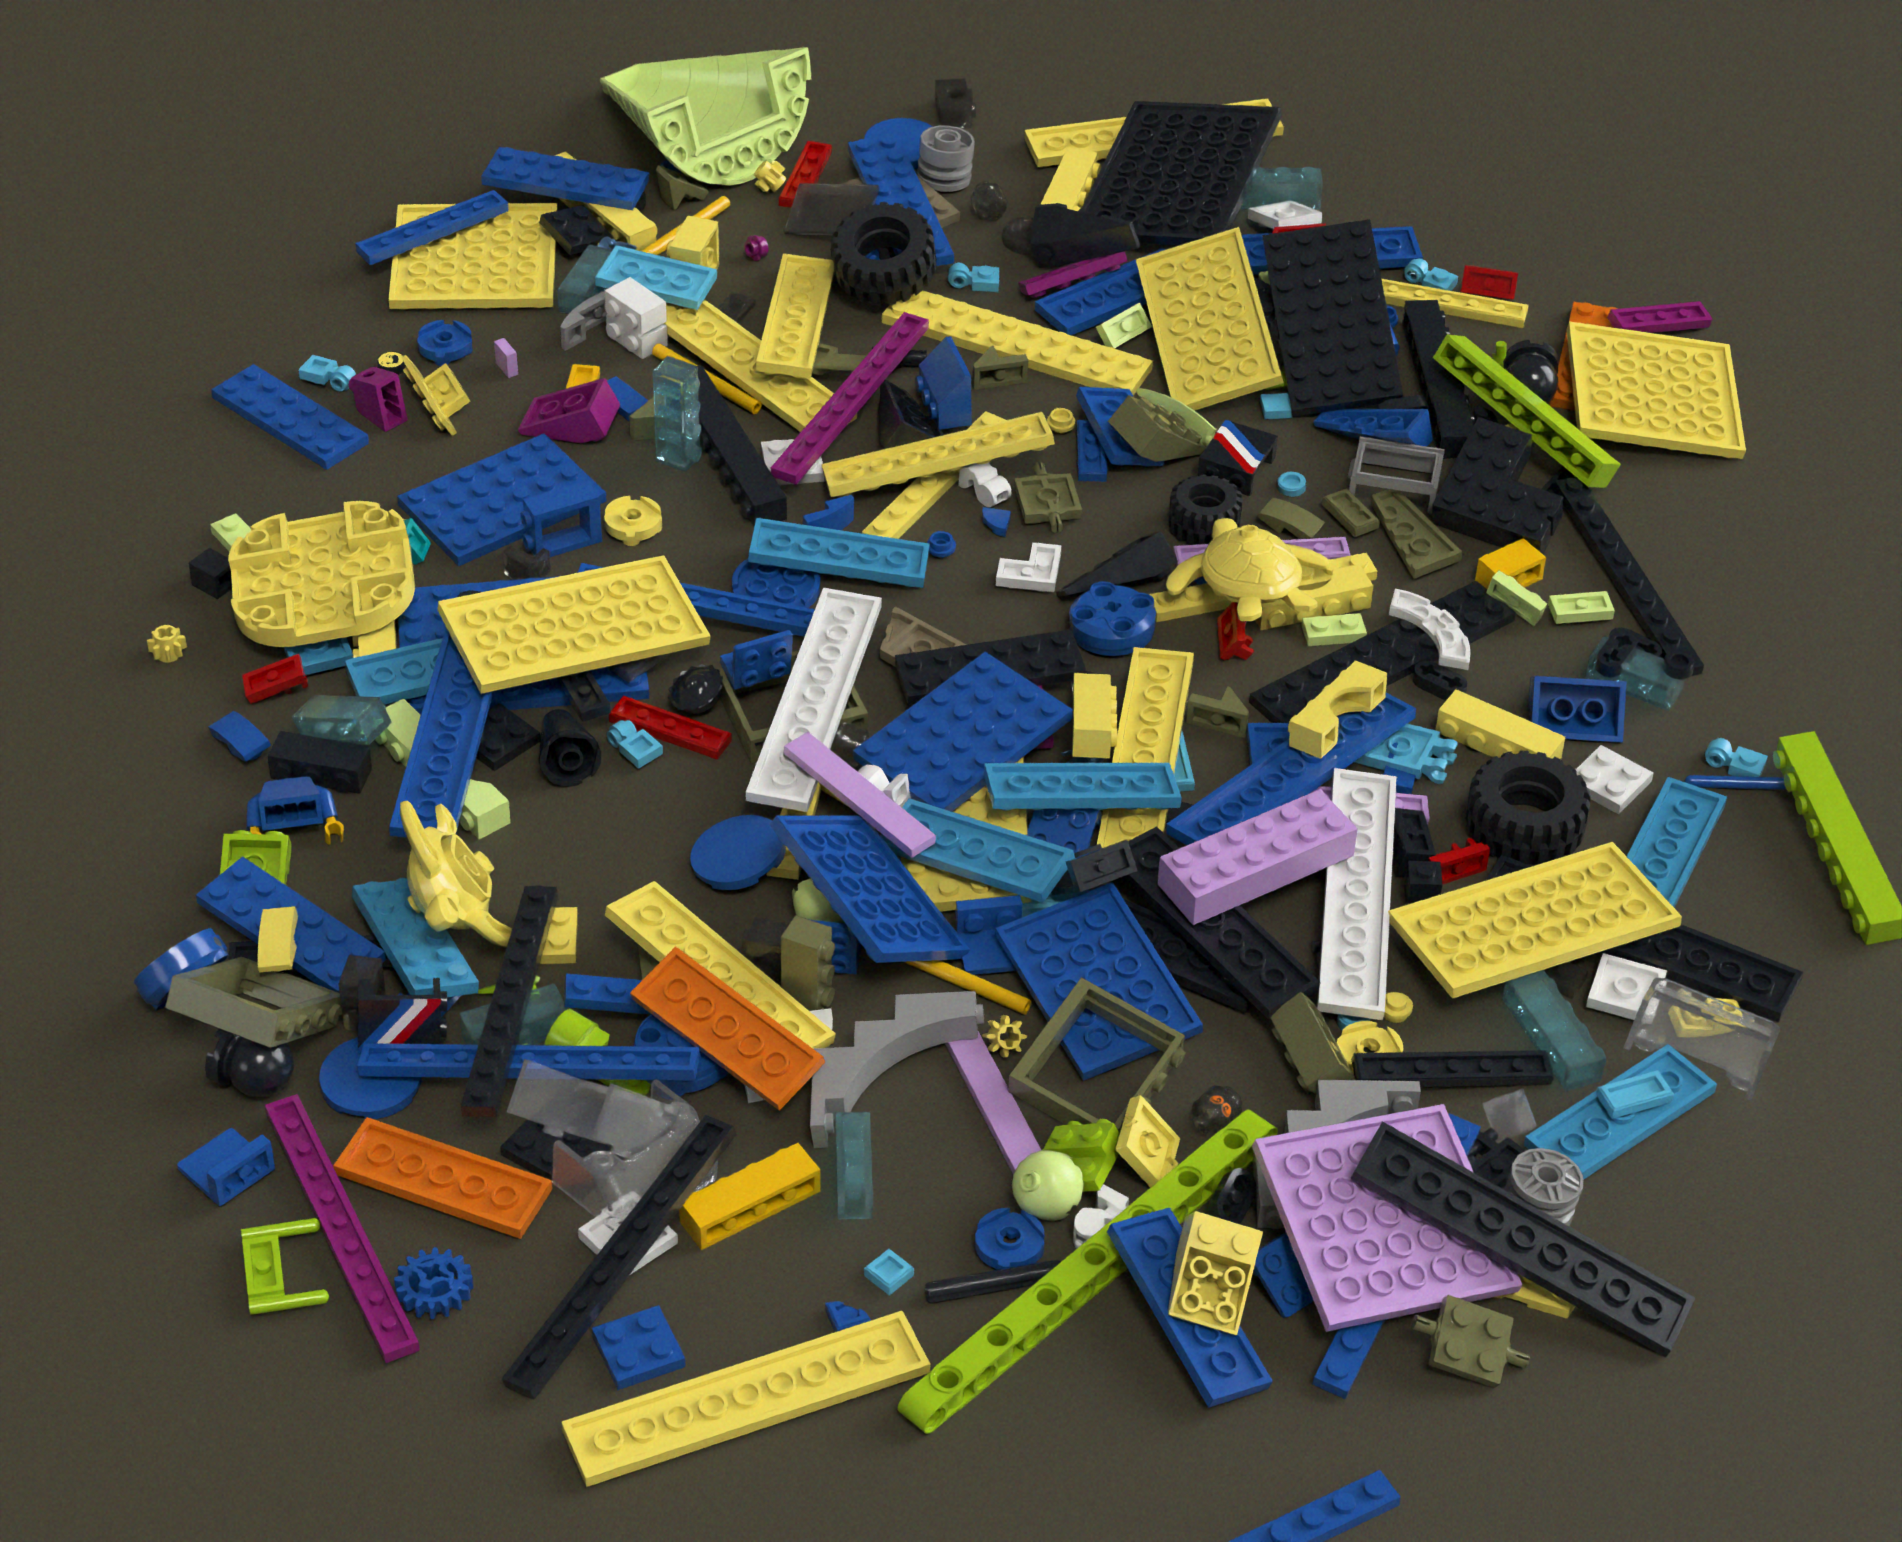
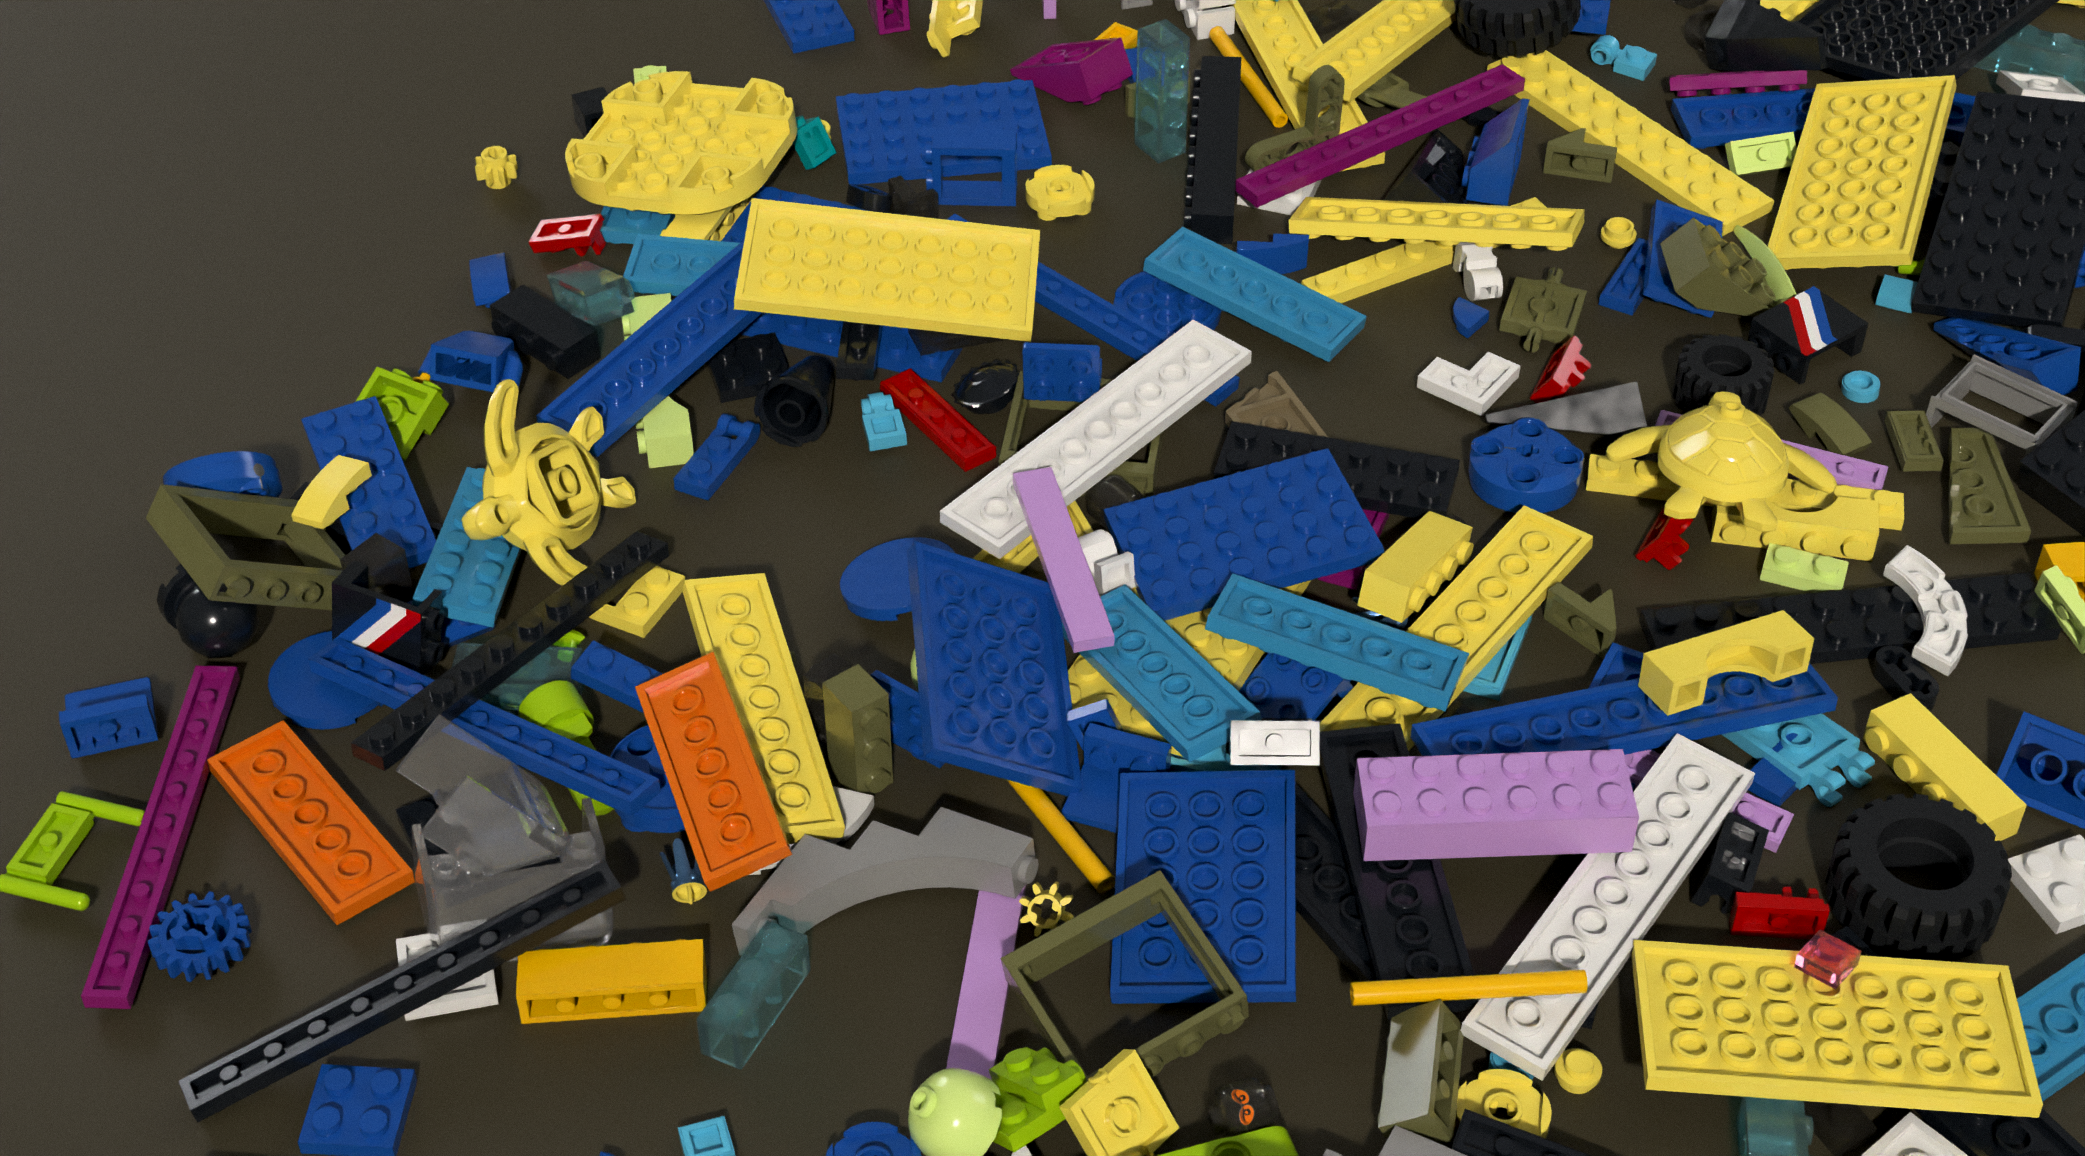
camera: 30 degrees right, 0 degrees up
blue plate [927,531,956,558] -> none
black brick [1404,861,1443,905] -> none
none -> flat silver piece [659,838,707,905]
none -> blue plate [673,413,760,501]
none -> black beam [846,184,893,213]
none -> blue plate [1067,699,1123,752]
none -> olive beam [1245,65,1345,172]
none -> yellow piece [1350,969,1588,1006]
none -> red plate [1530,335,1591,403]
none -> clear pink plate [1794,930,1862,989]

